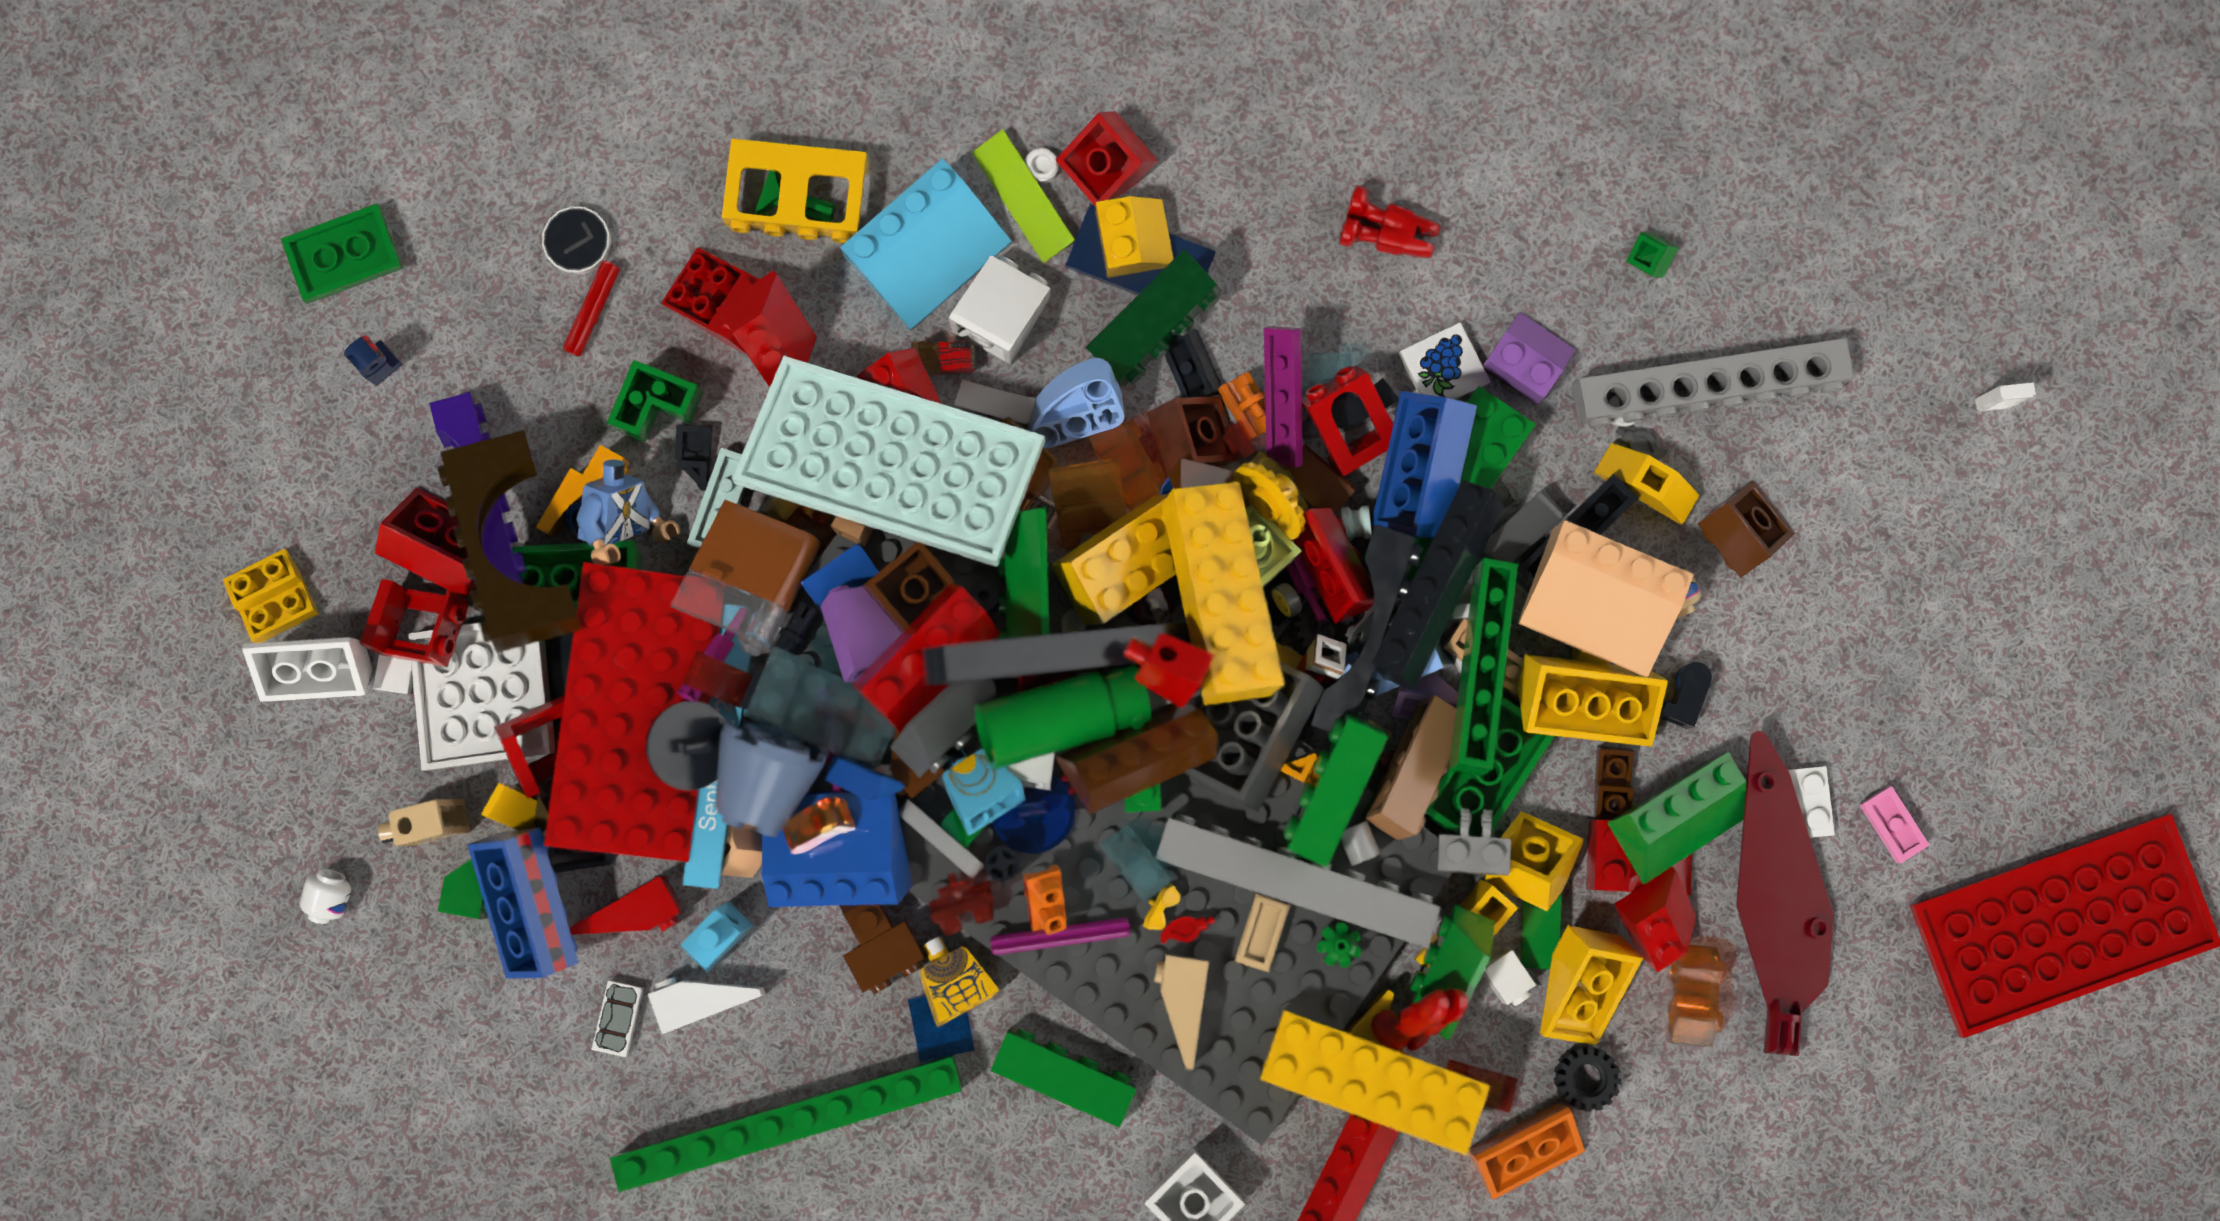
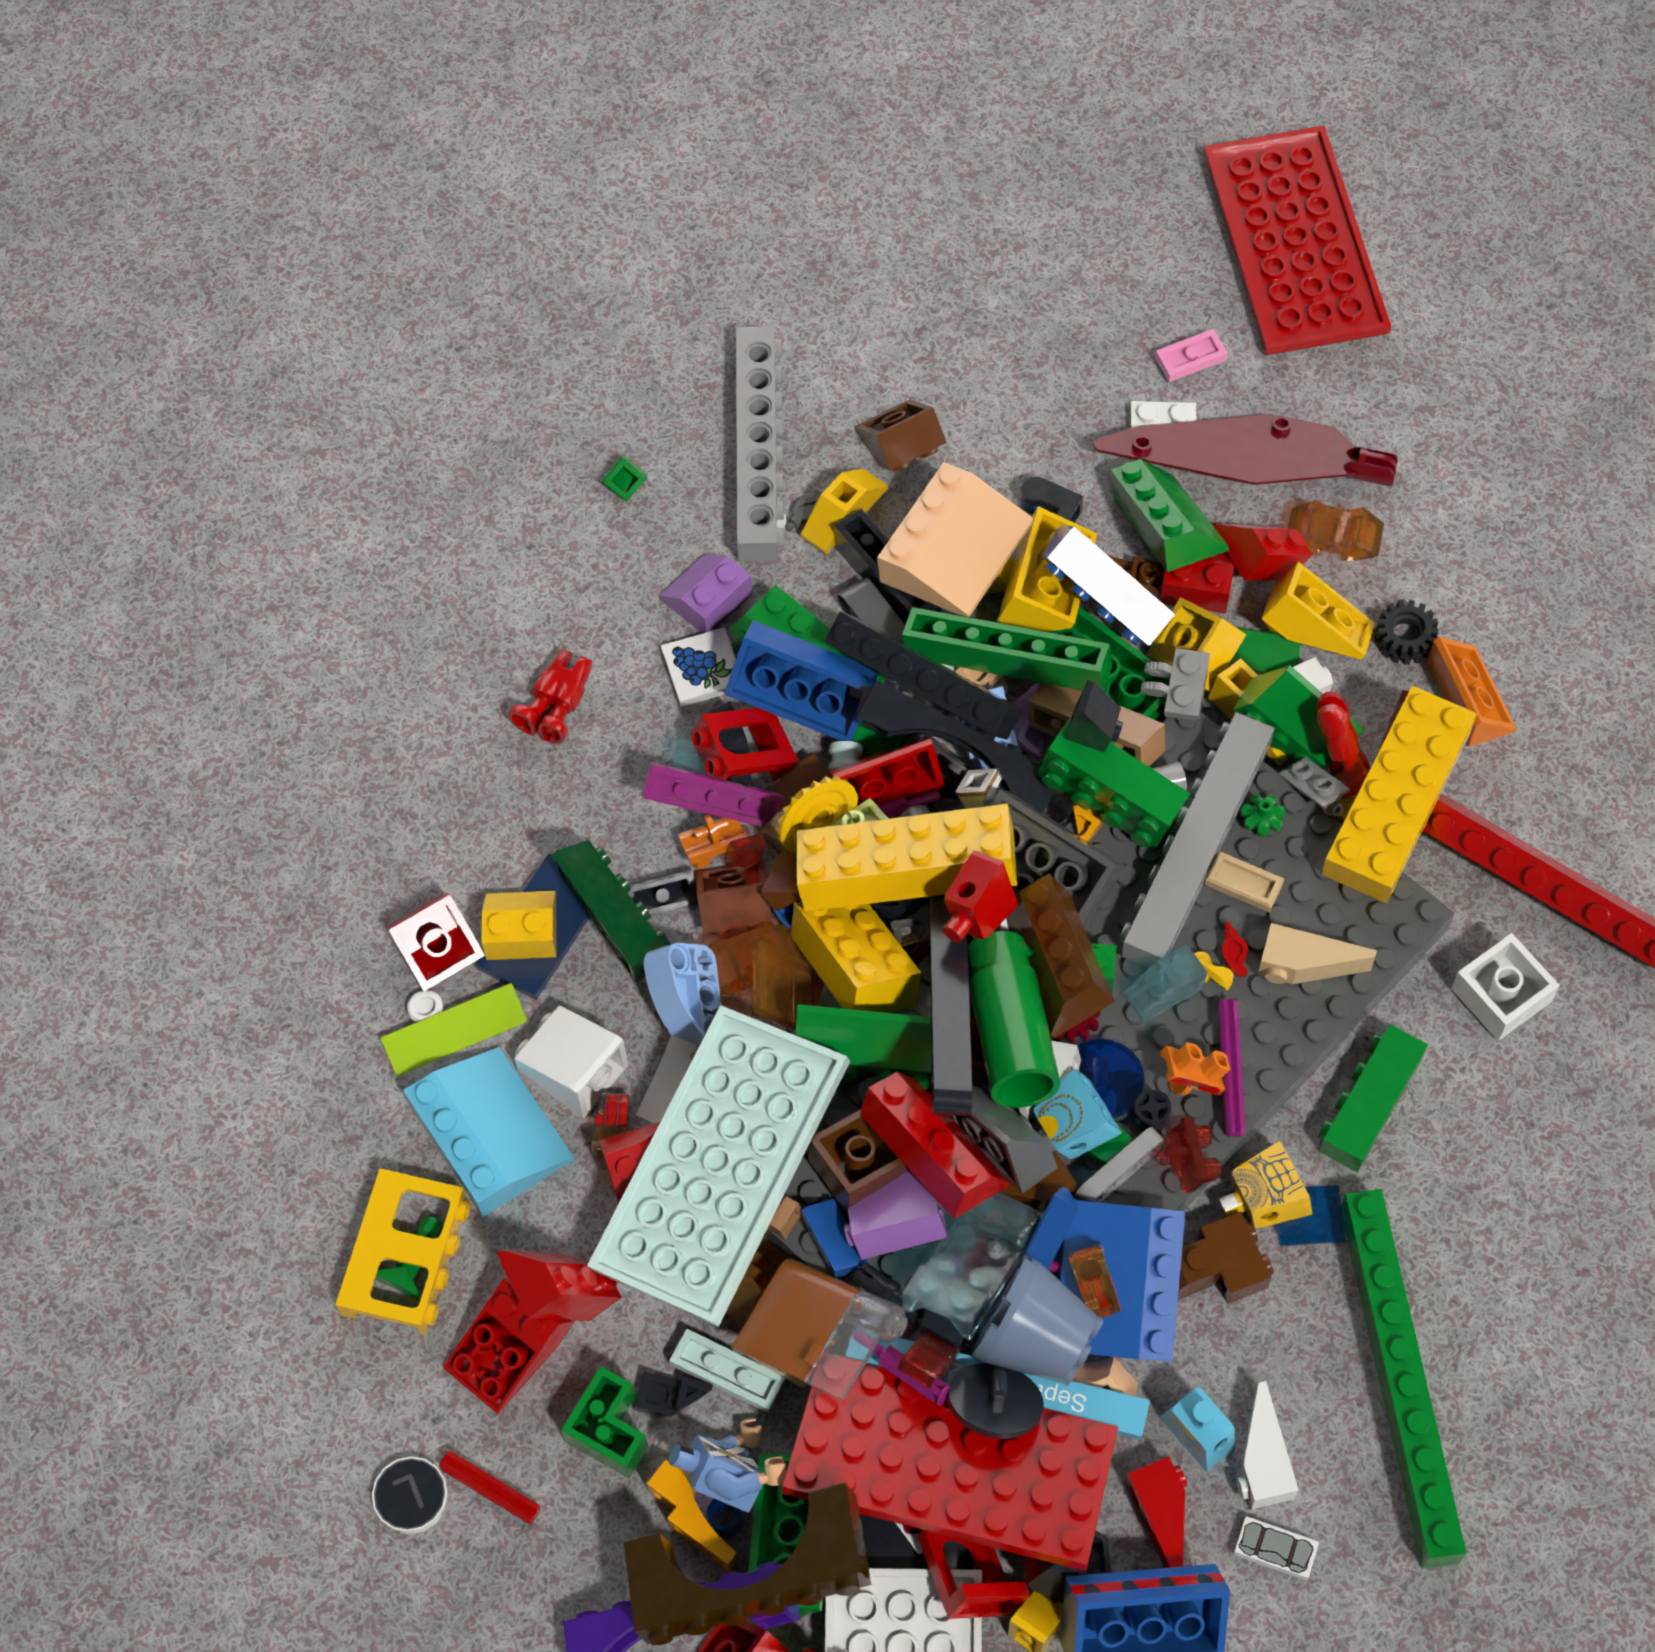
camera: 75 degrees left, 20 degrees down
white tile [1975,383,2036,412] -> none
none -> slope [1042,525,1175,646]
none -> black slope [1064,680,1123,753]
none -> light grey hinge [1279,757,1350,816]

